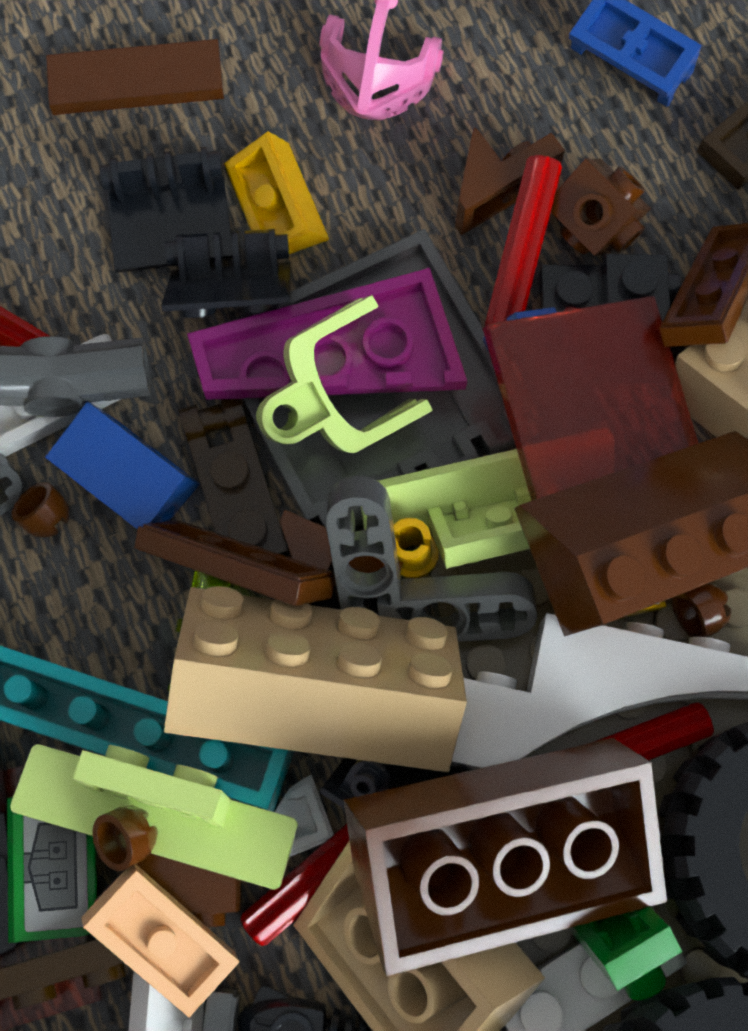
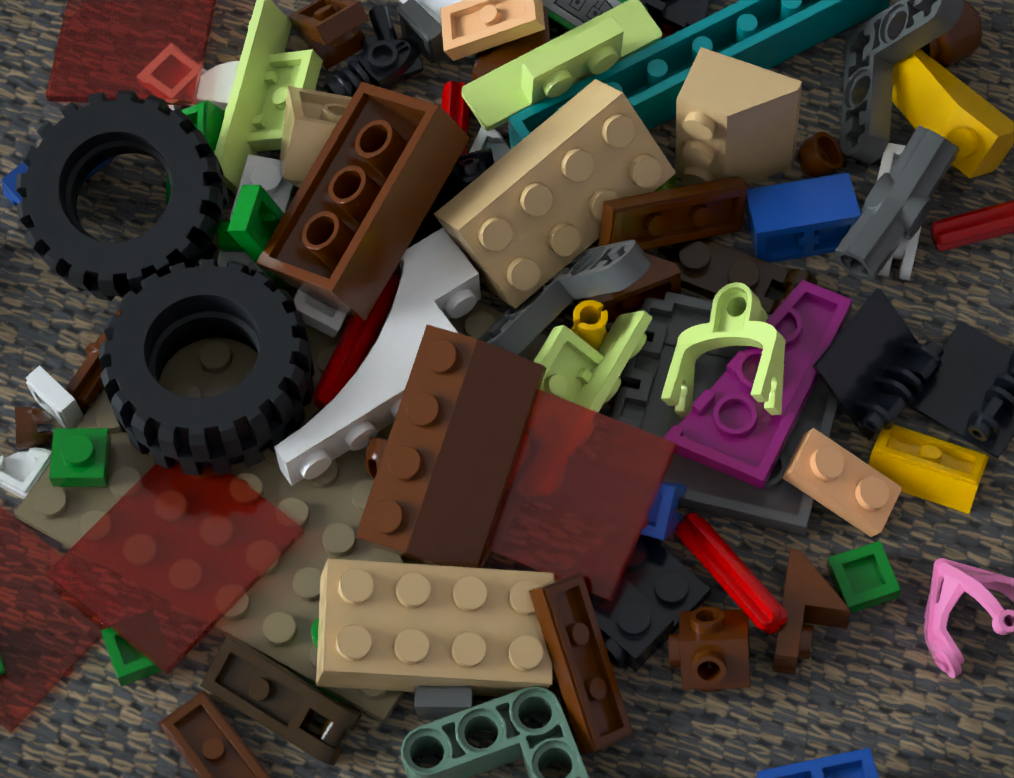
camera: 140 degrees right, 10 degrees down
reddish brown hinge [93,805,158,871] -> none
none -> tan slope [675,47,802,186]
none -> light nougat plate [782,428,902,537]
none -> green plate [827,541,901,614]

